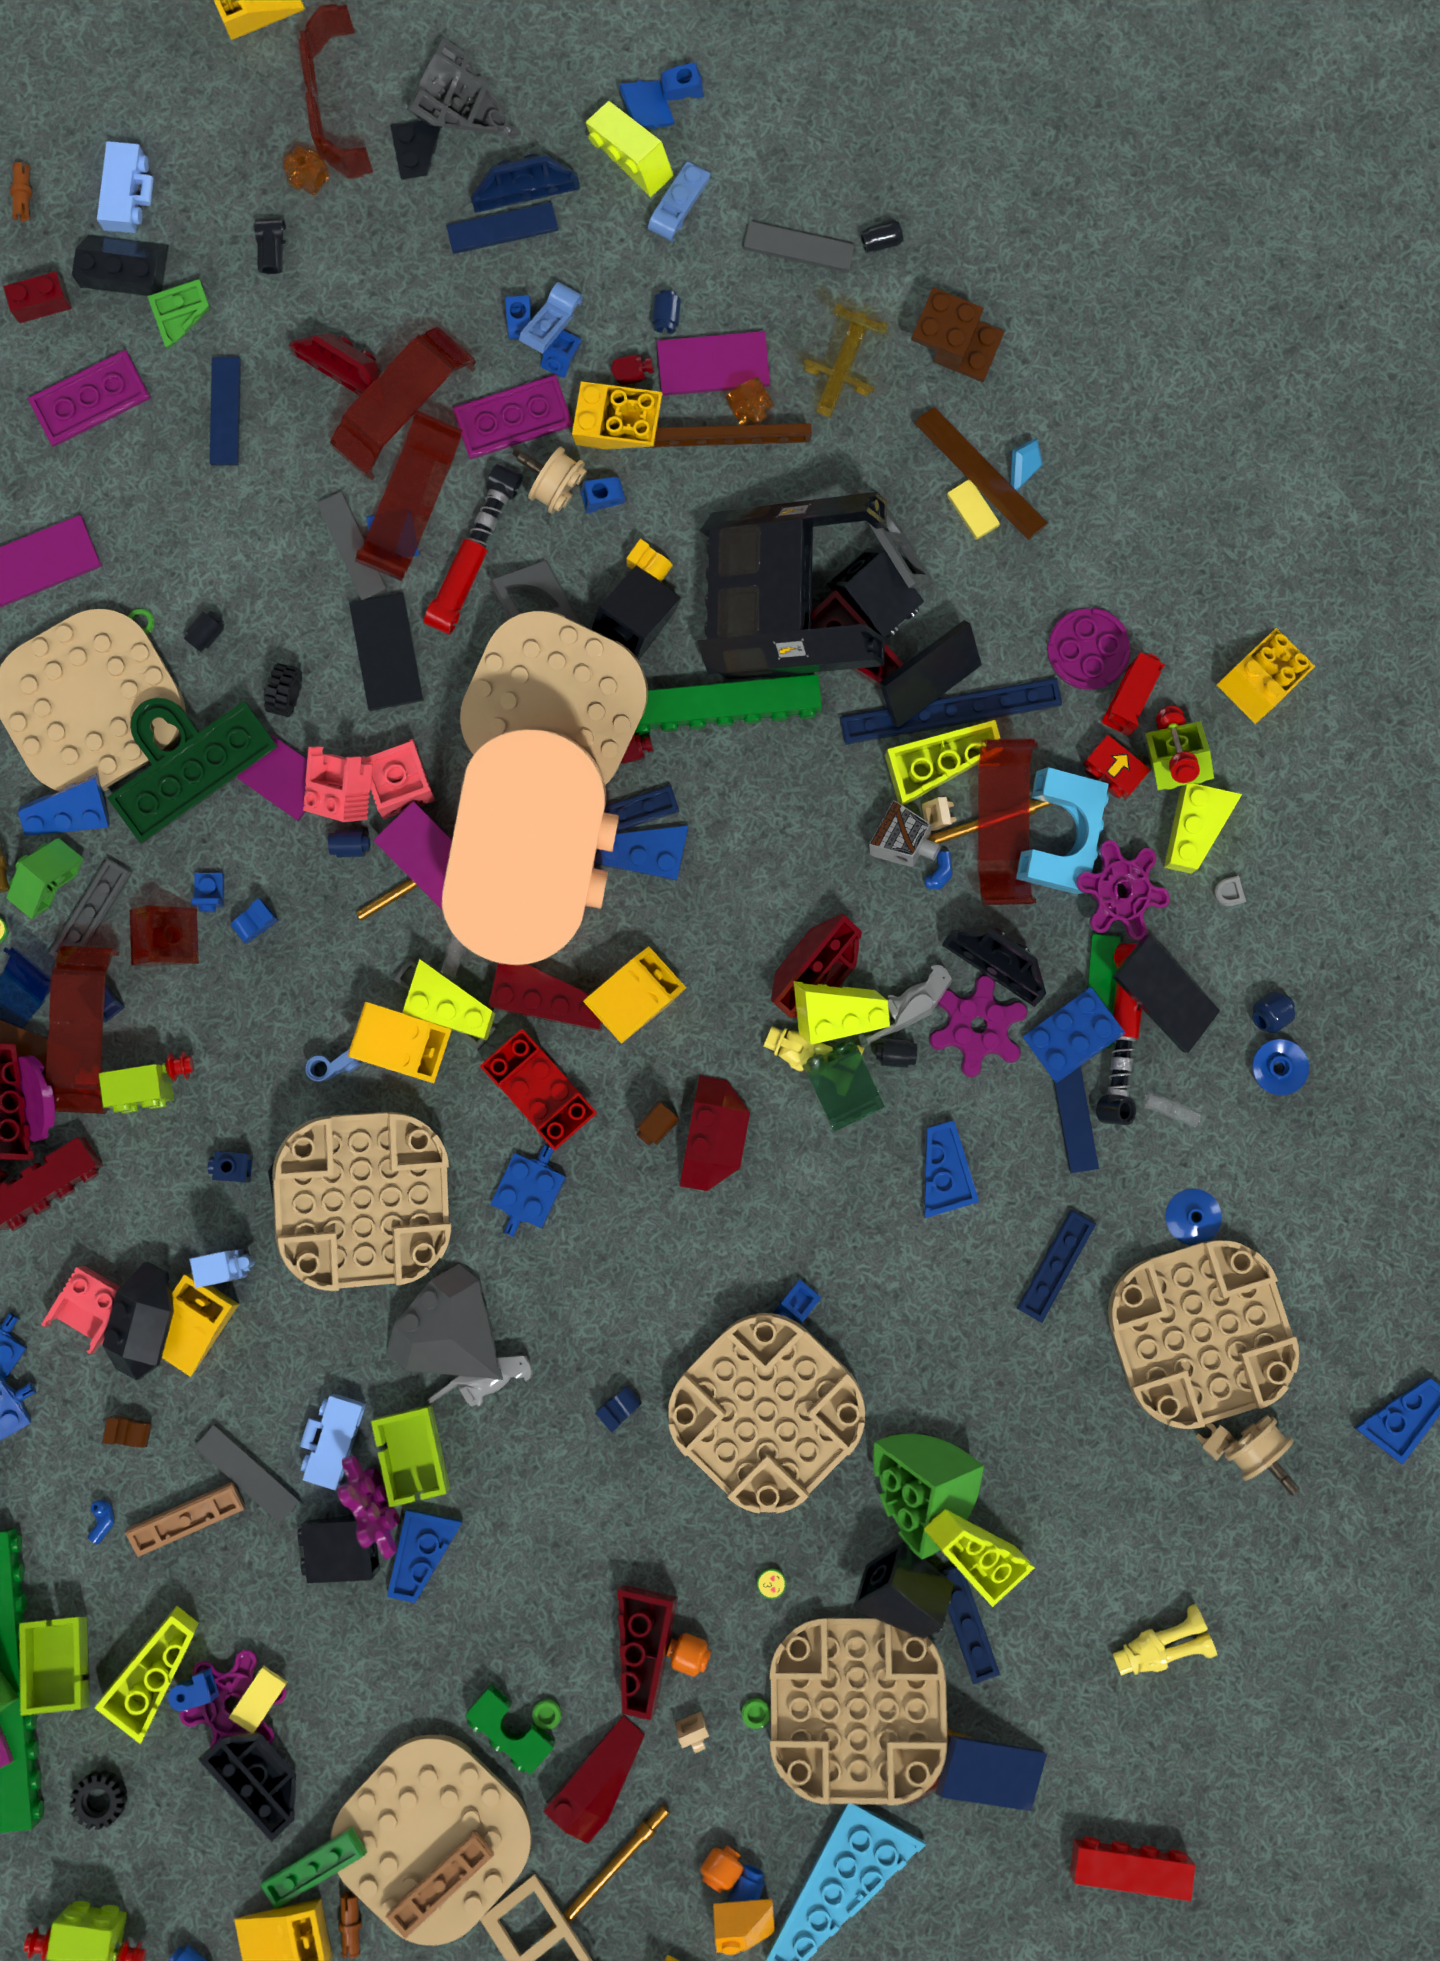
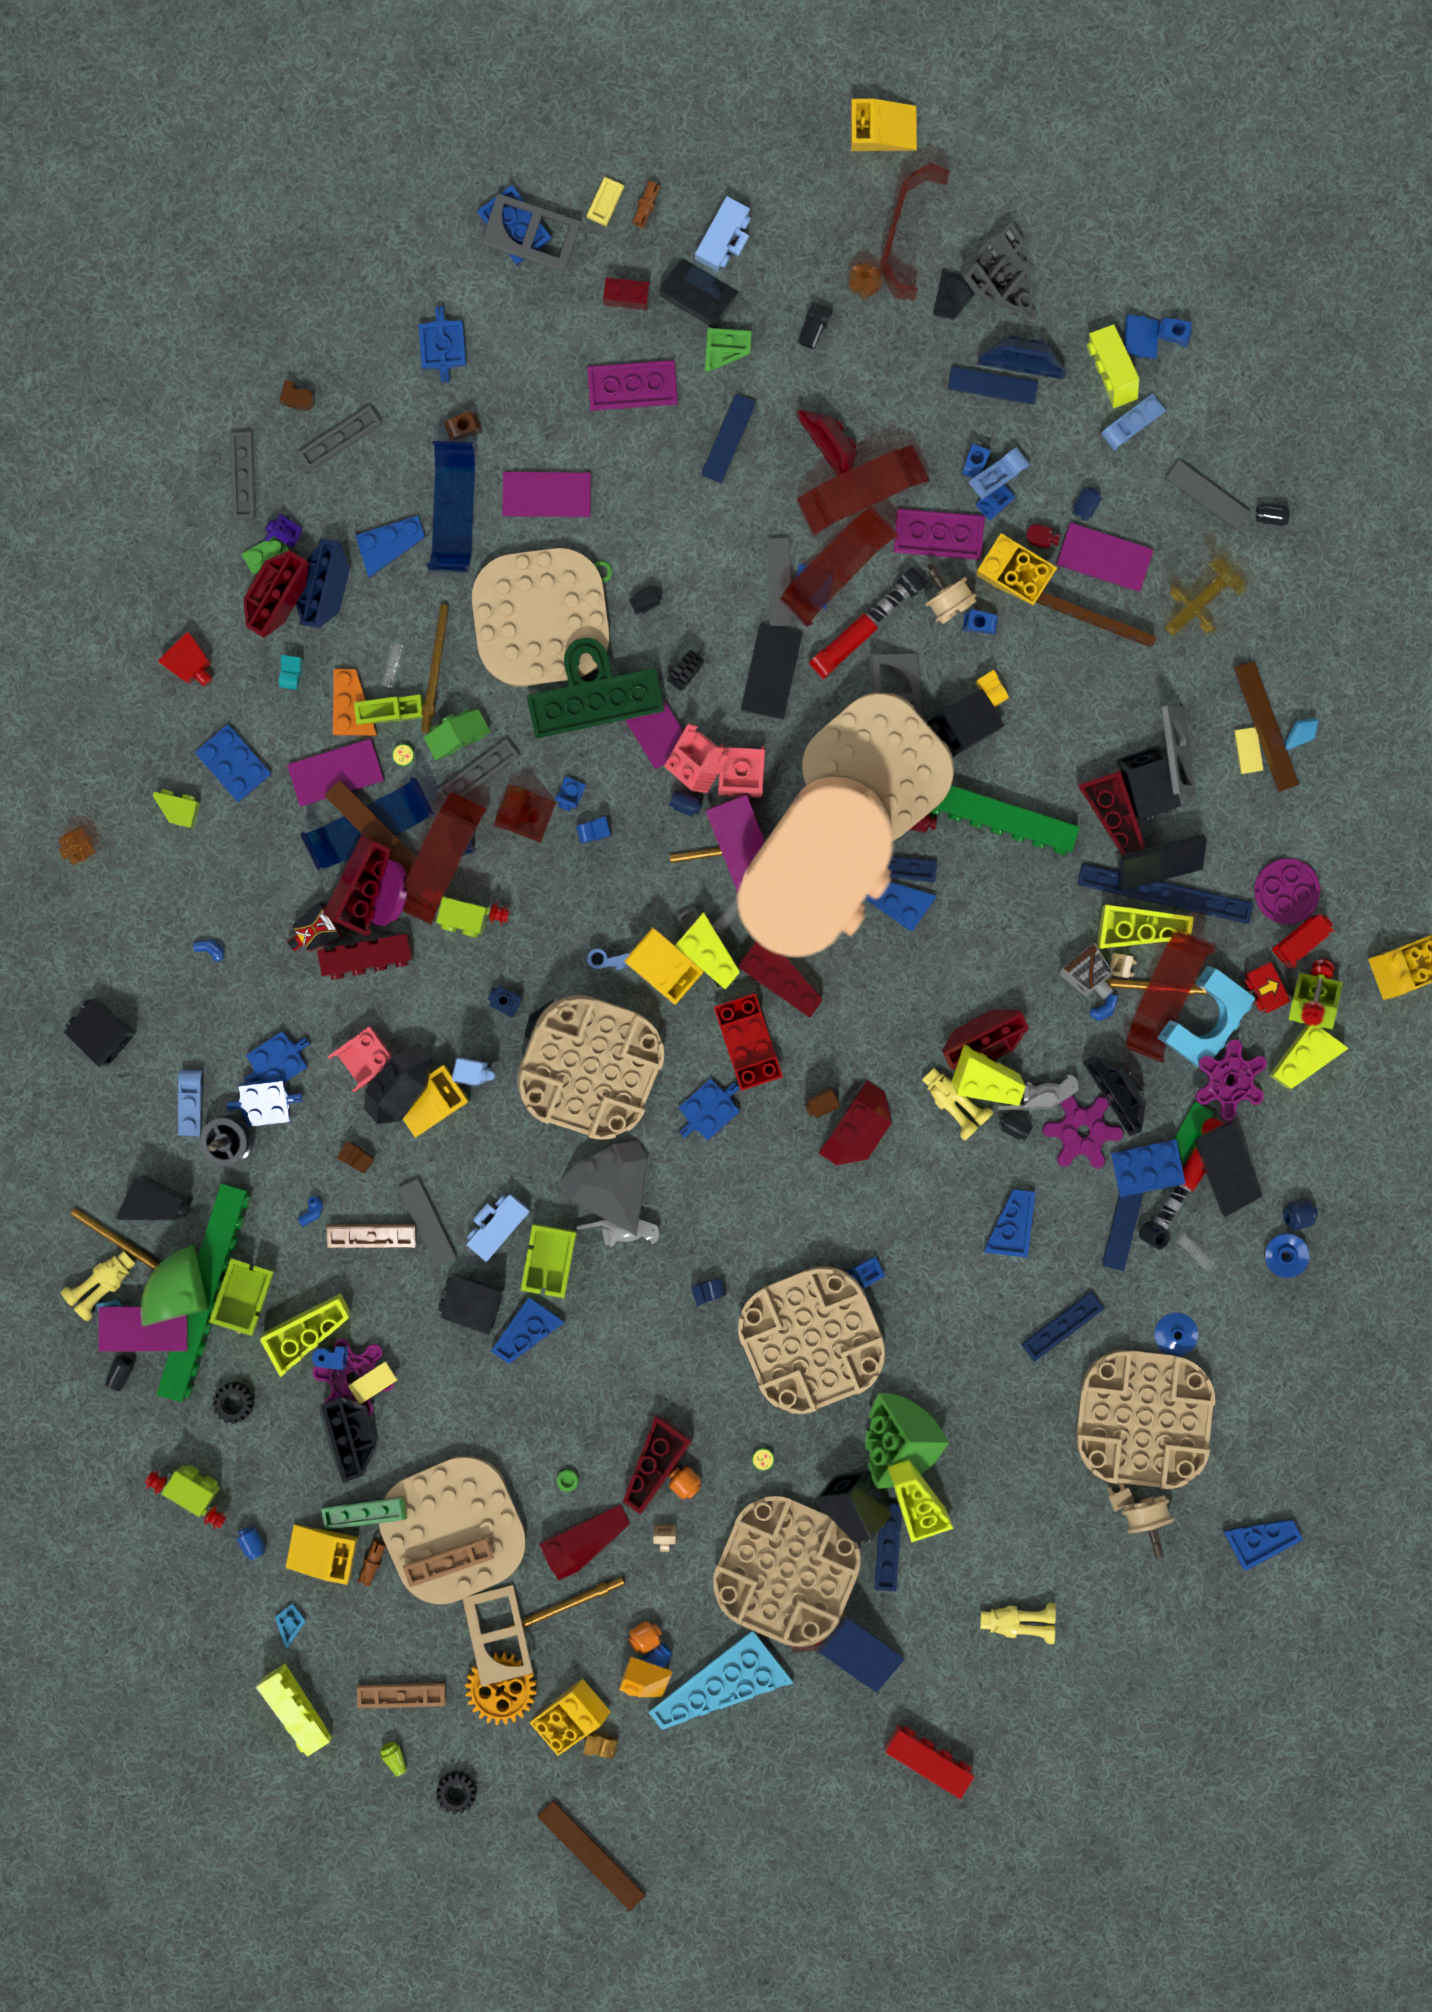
camera: 30 degrees right, 5 degrees up
blue wing [18,773,110,836] -> none
magenta plate [338,1456,400,1559] -> none
green arch [465,1683,556,1775] -> none
yellow slope [583,946,686,1044] -> none
black piece [697,492,887,679] -> none
clear orange brick [725,377,774,425] -> none
bright green tile [742,1698,771,1729] -> none
clear green panel [802,1042,885,1132] -> none
reddish brown bracket [911,287,1005,383] -> none
light grey tile [1214,875,1246,907] -> none

